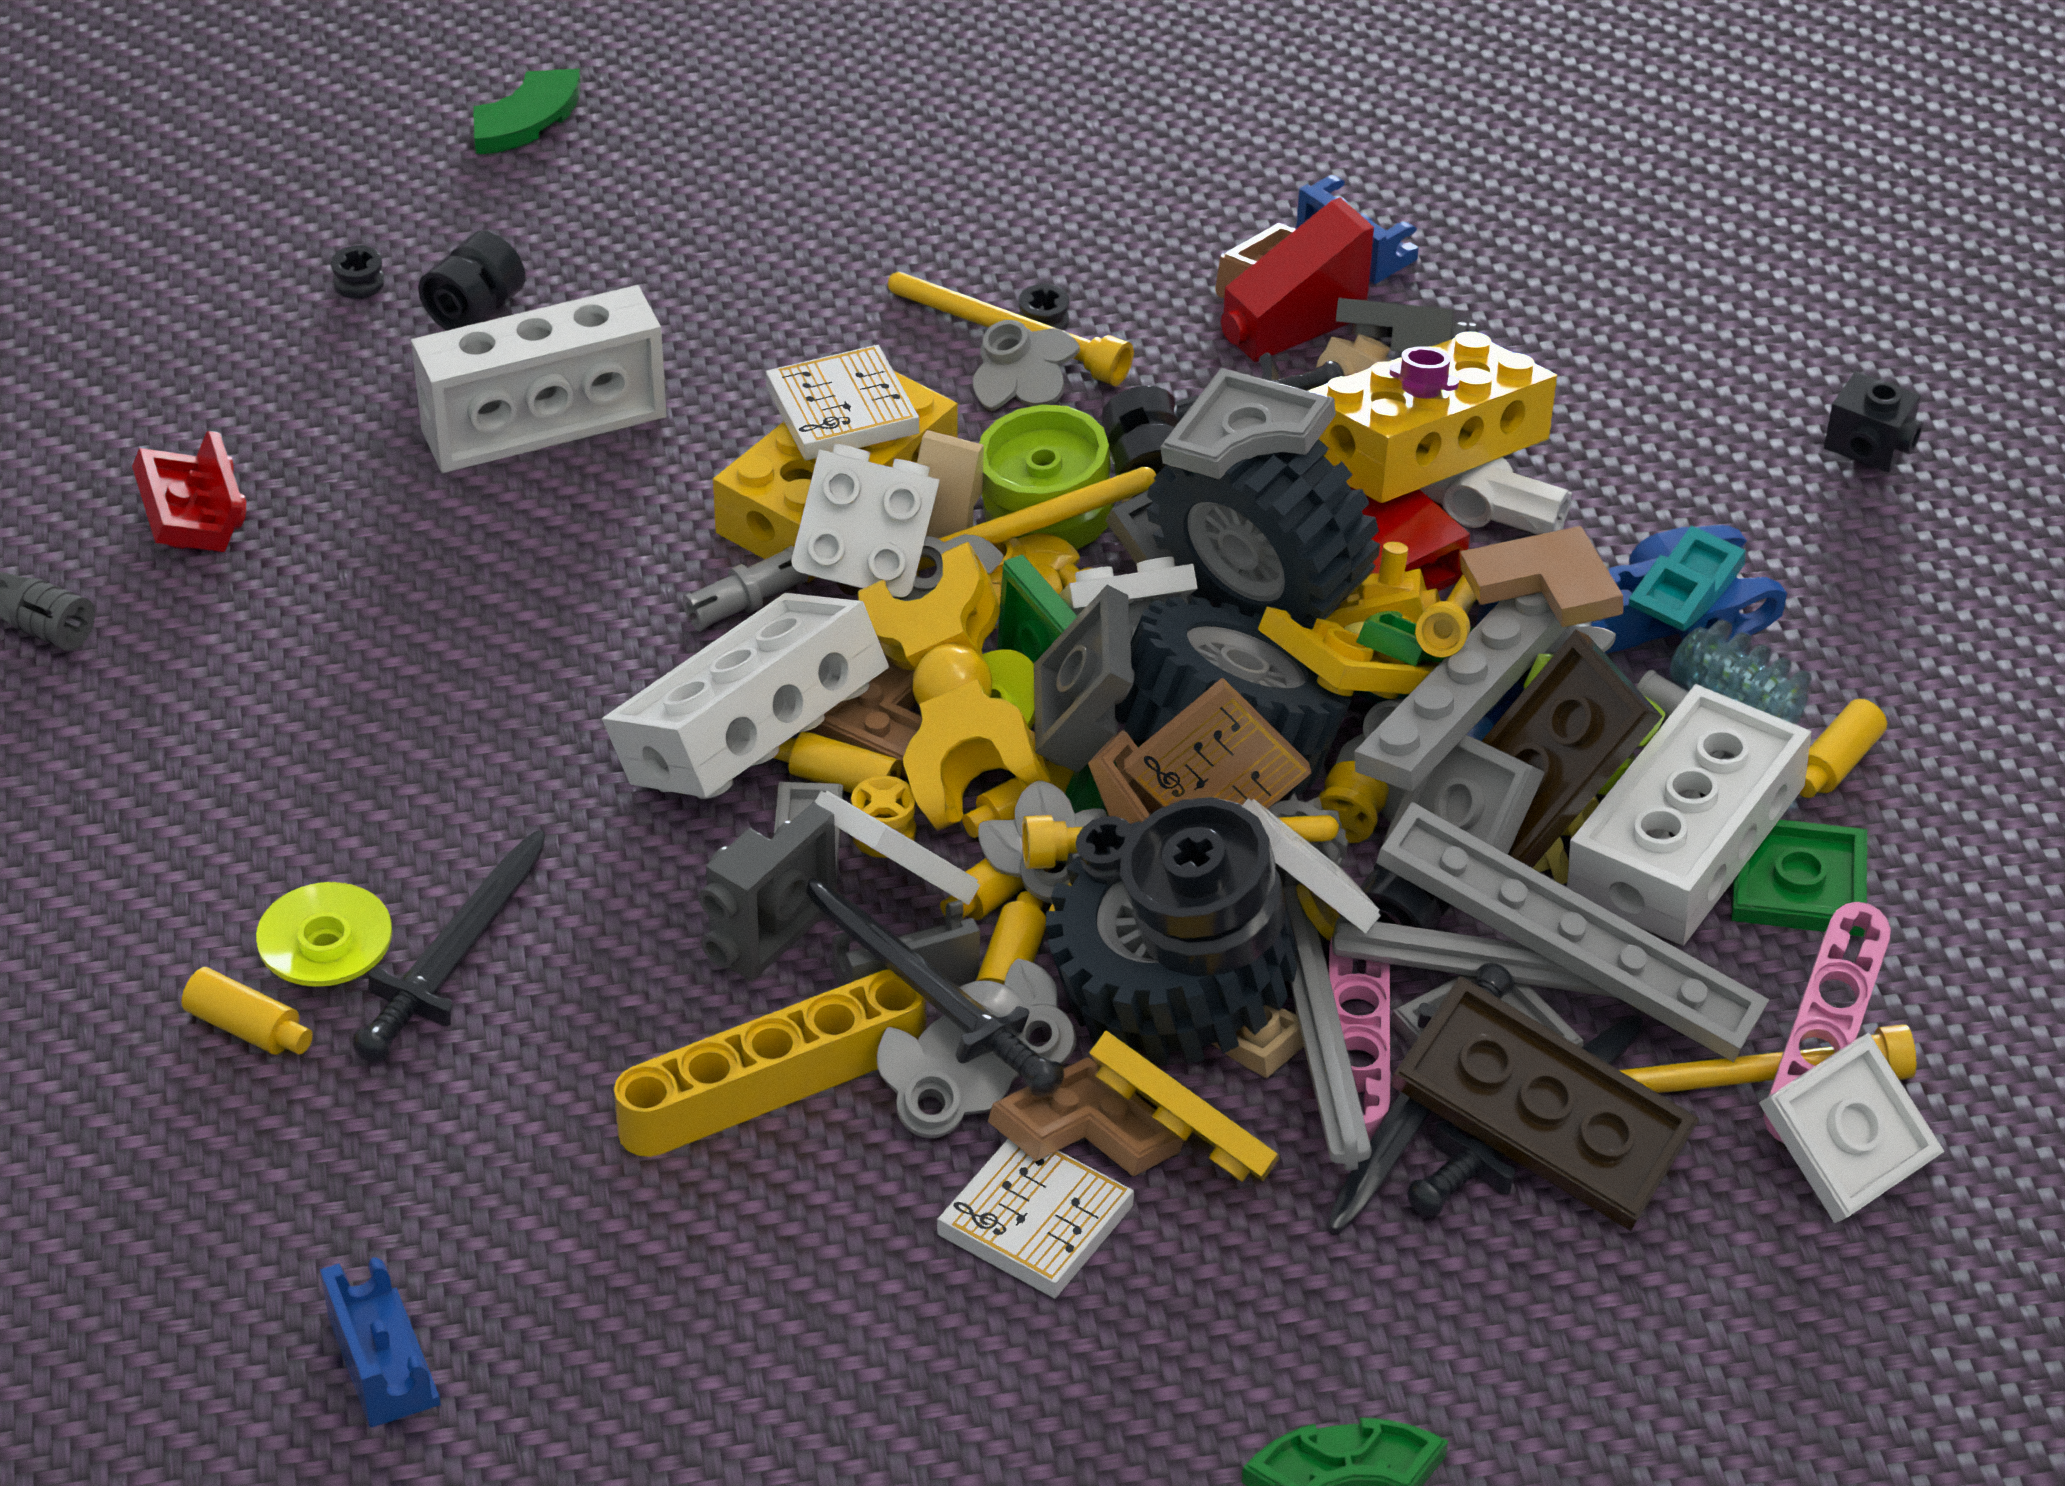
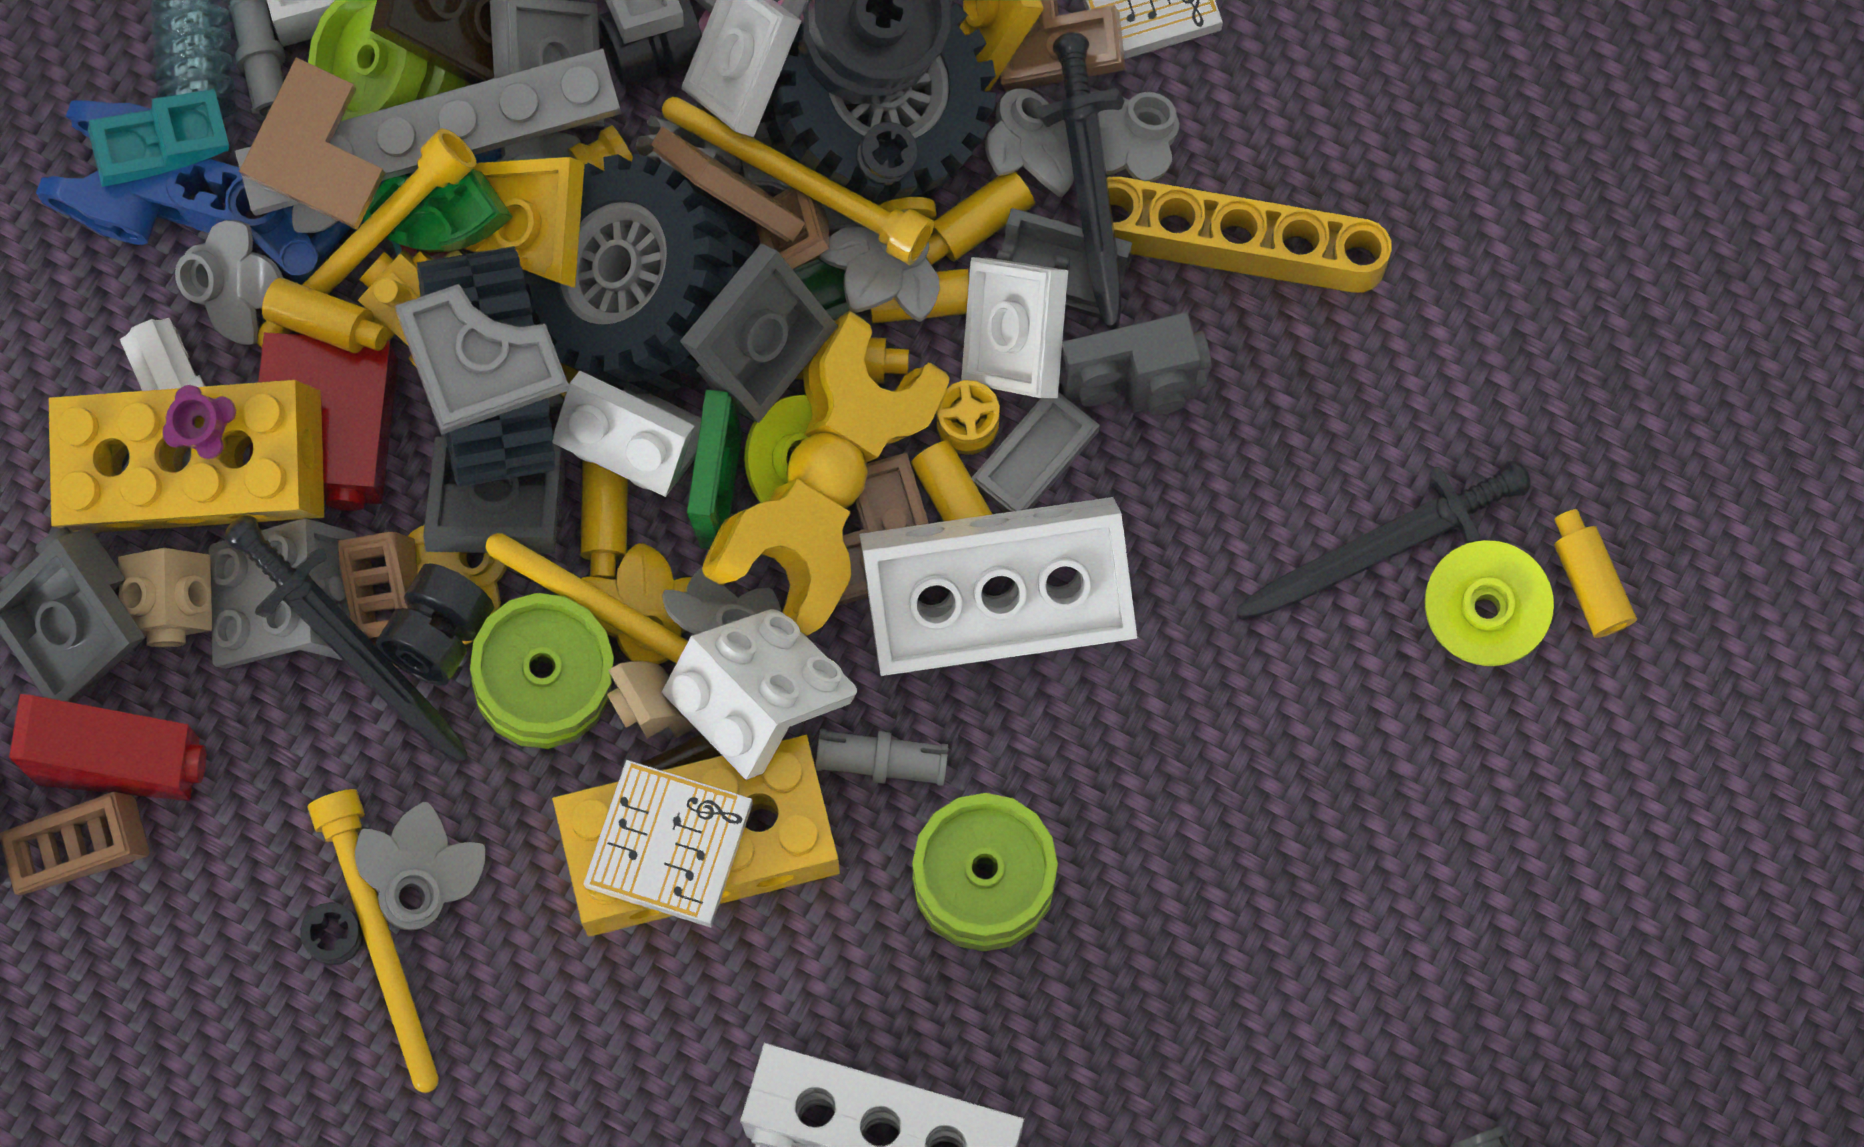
camera: 140 degrees left, 30 degrees up
blue hinge [320,1257,441,1428] -> none
none -> yellow cylinder [262,277,389,353]
none -> lime wheel [912,793,1058,952]

